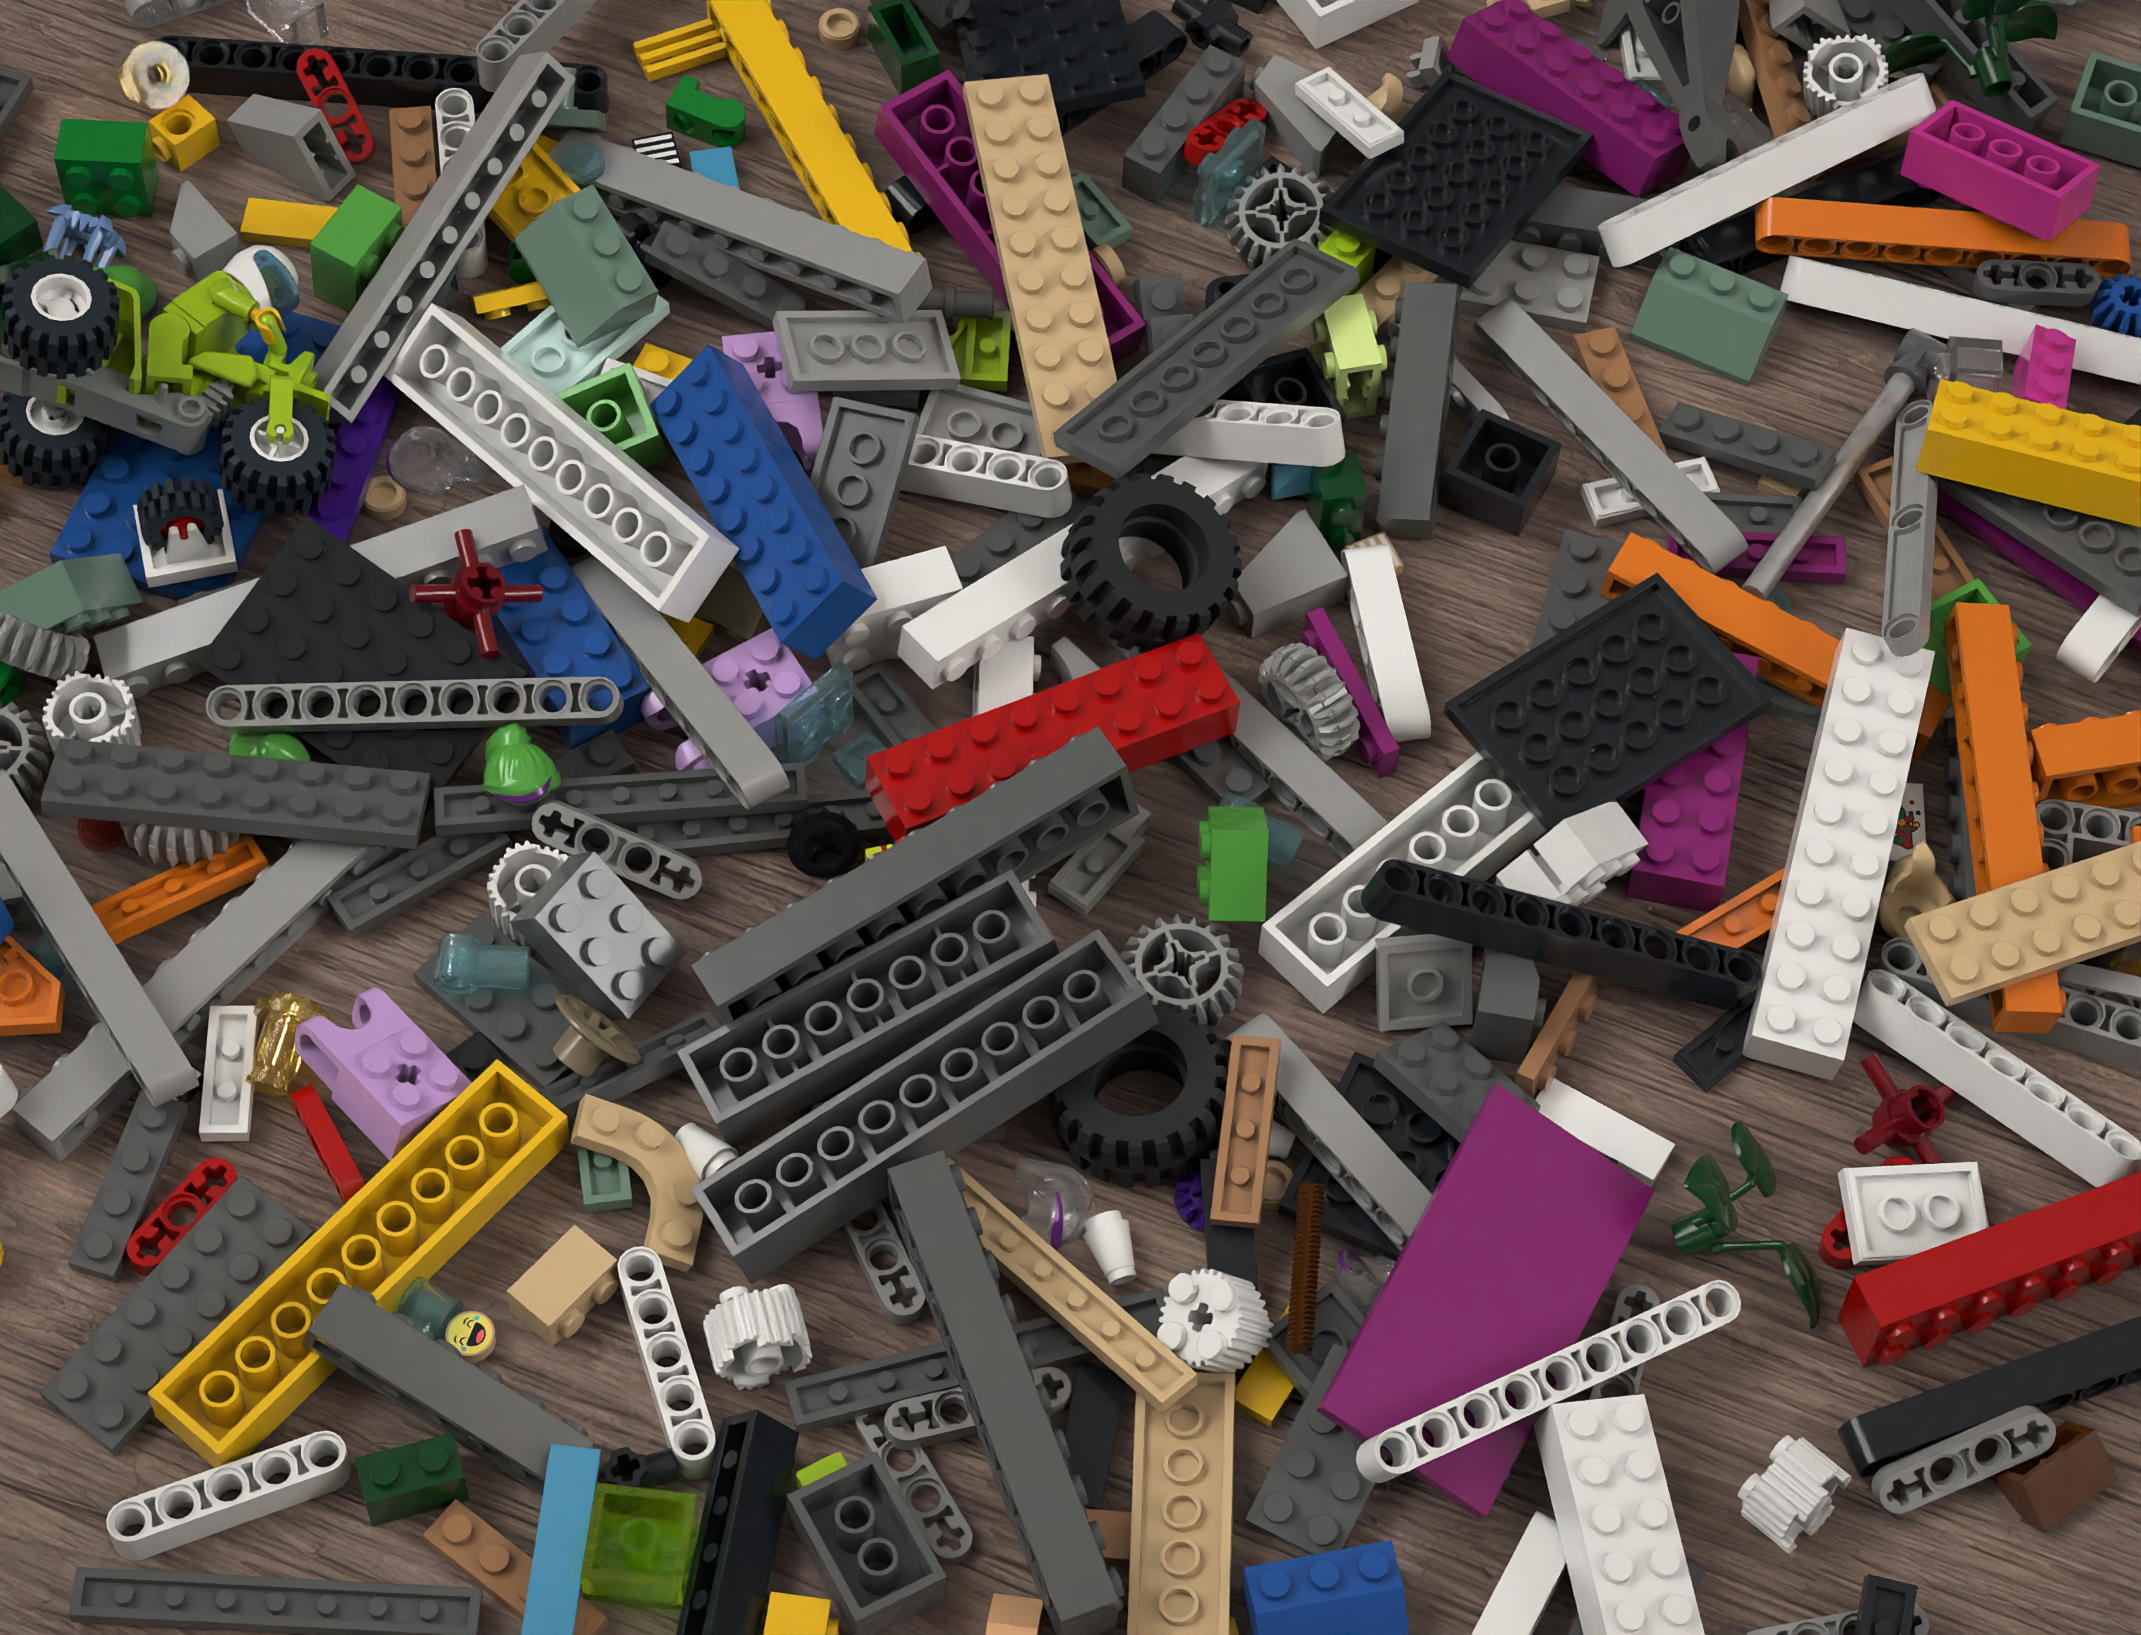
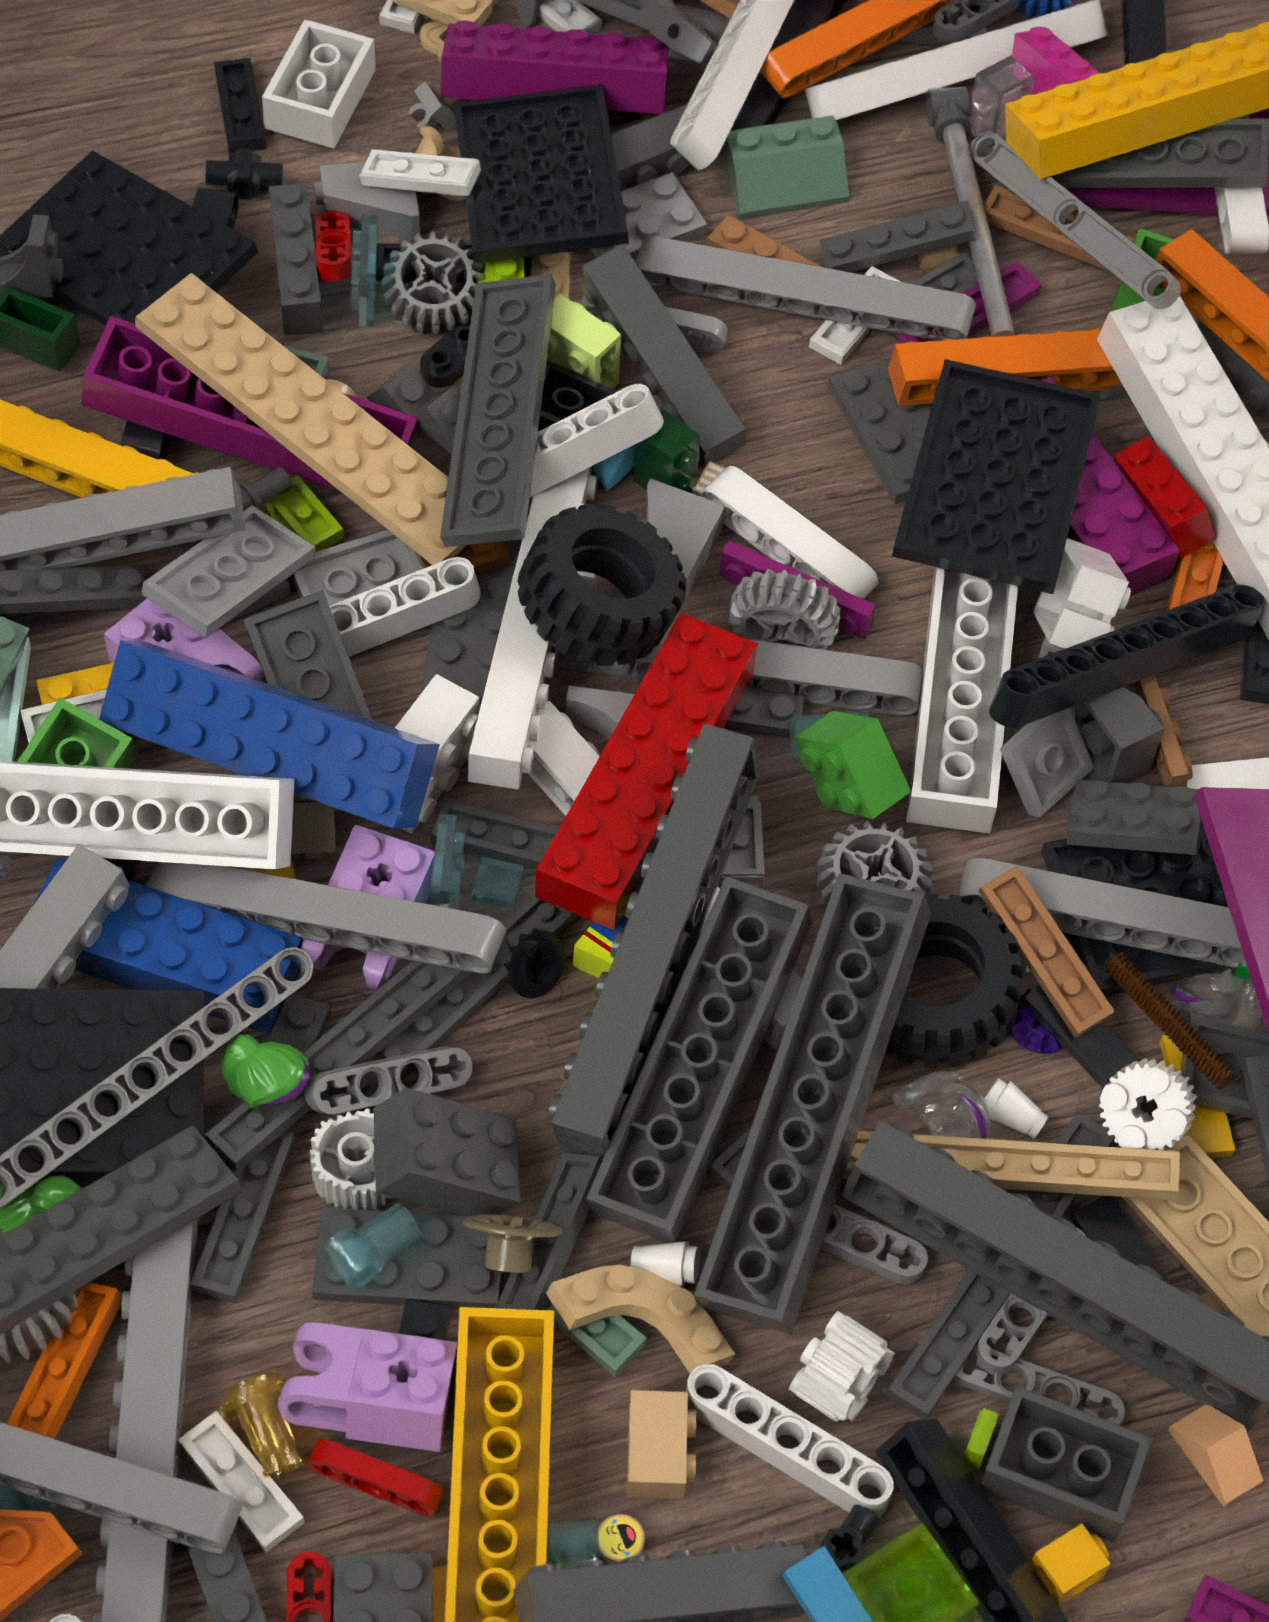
camera: 40 degrees left, 0 degrees up
dark red bar [409,529,543,659] -> none
black brick [1439,409,1561,537] -> none
none -> red brick [1113,436,1215,559]

